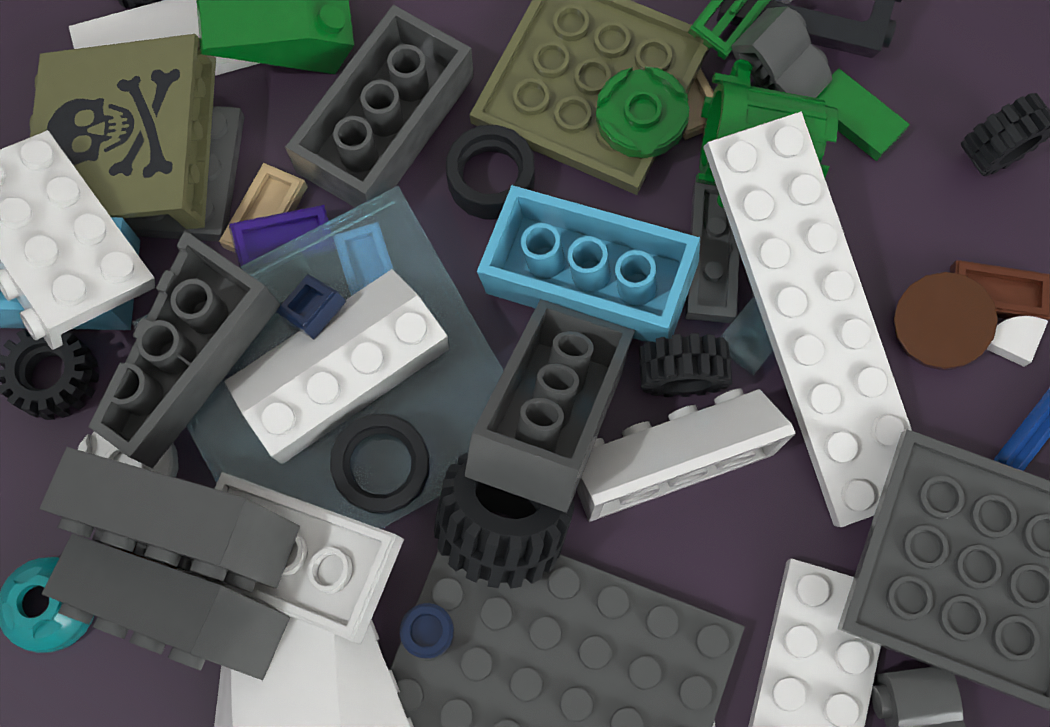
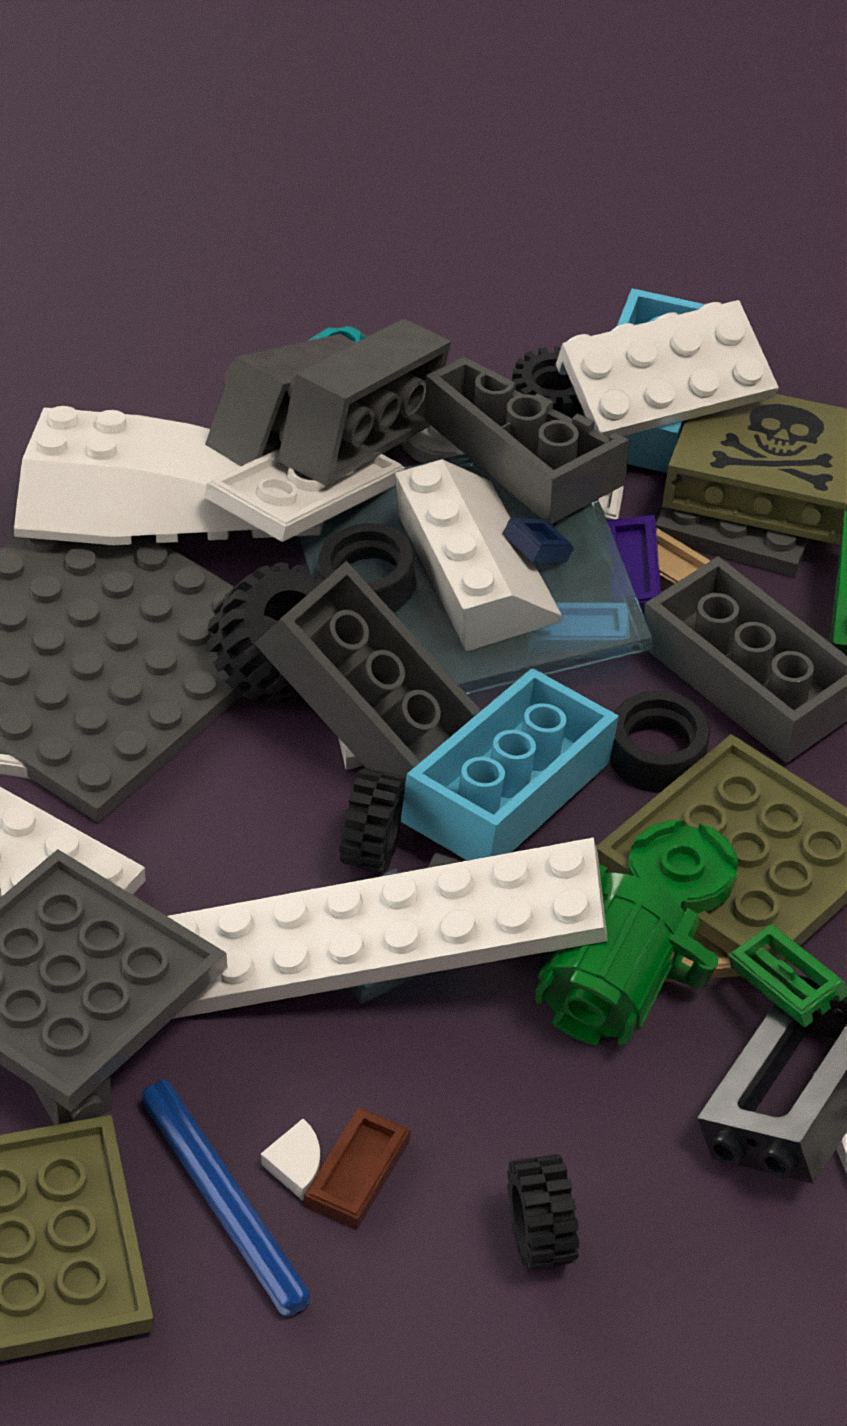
camera: 105 degrees right, 25 degrees down
dark blue tile [400,603,454,659] -> none
white slope [576,388,796,522] -> none
dark grey brick [732,6,832,98] -> none
green tile [816,68,910,162] -> none
reddish brown tile [893,272,998,370] -> none

